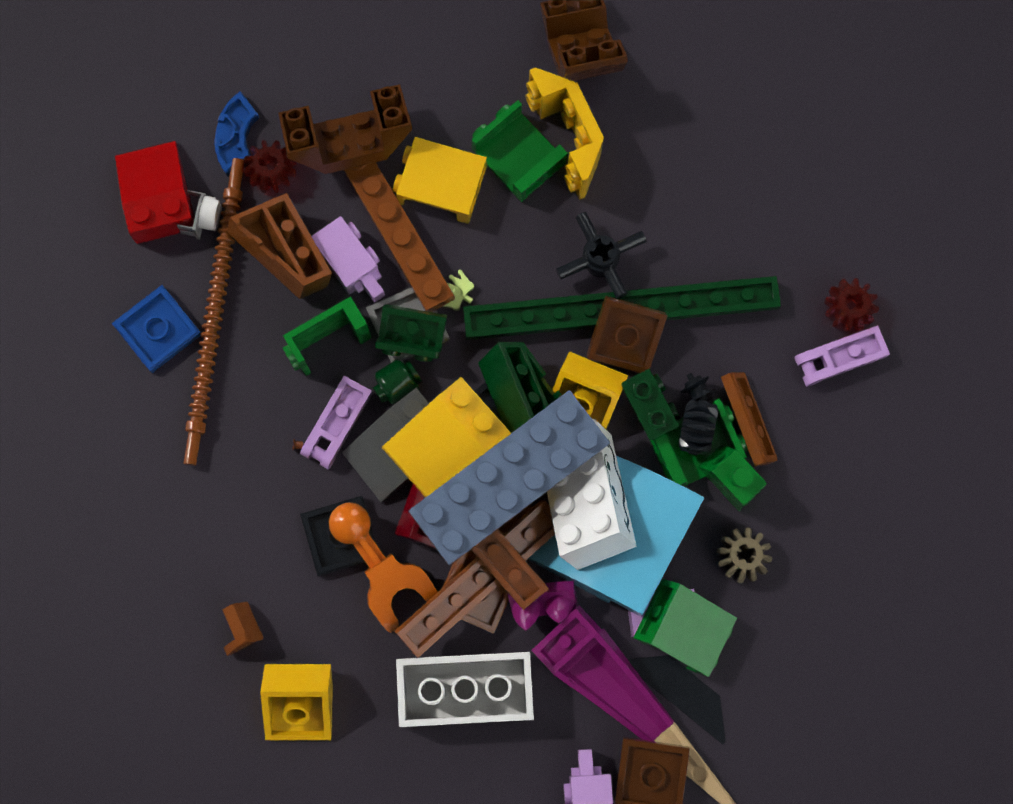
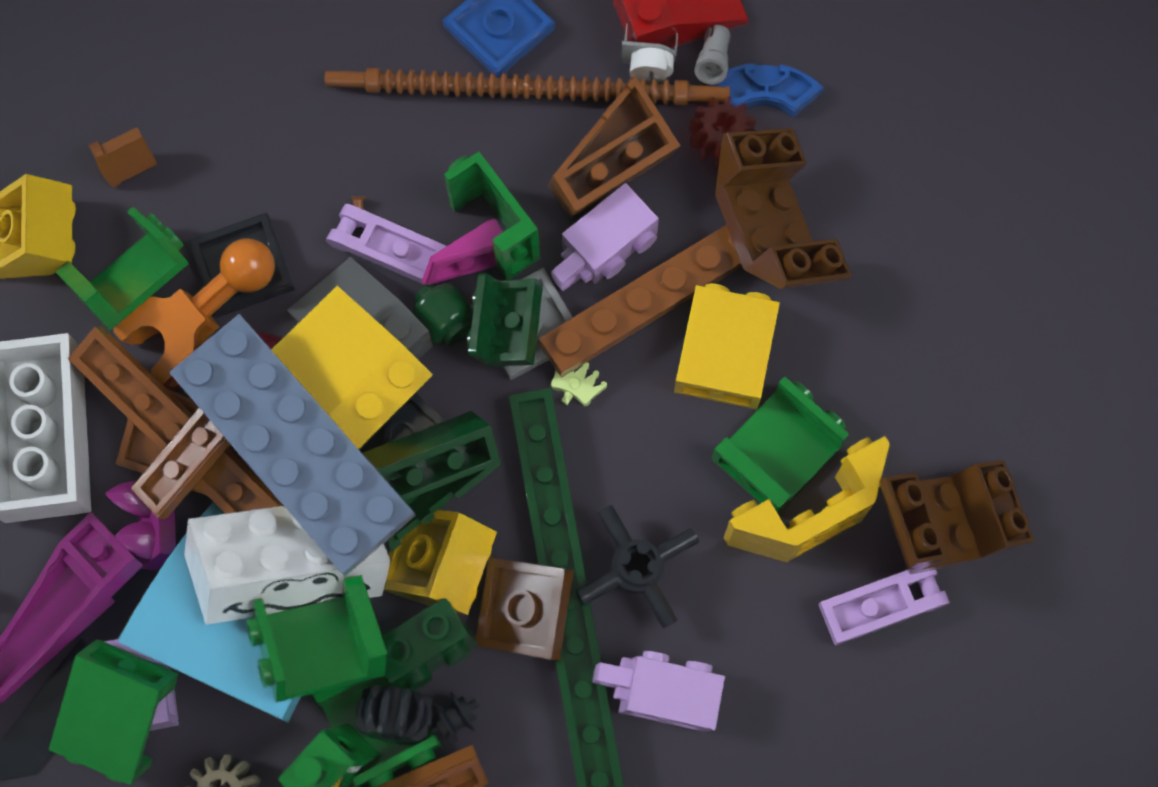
camera: 90 degrees right, 5 degrees down
none -> green panel [55,207,189,330]
none -> green panel [246,575,387,703]
none -> dark pink slope [422,219,503,286]
none -> lavender hinge [592,651,725,732]
none -> light grey pin [695,25,731,84]
none -> lavender plate [818,570,950,646]

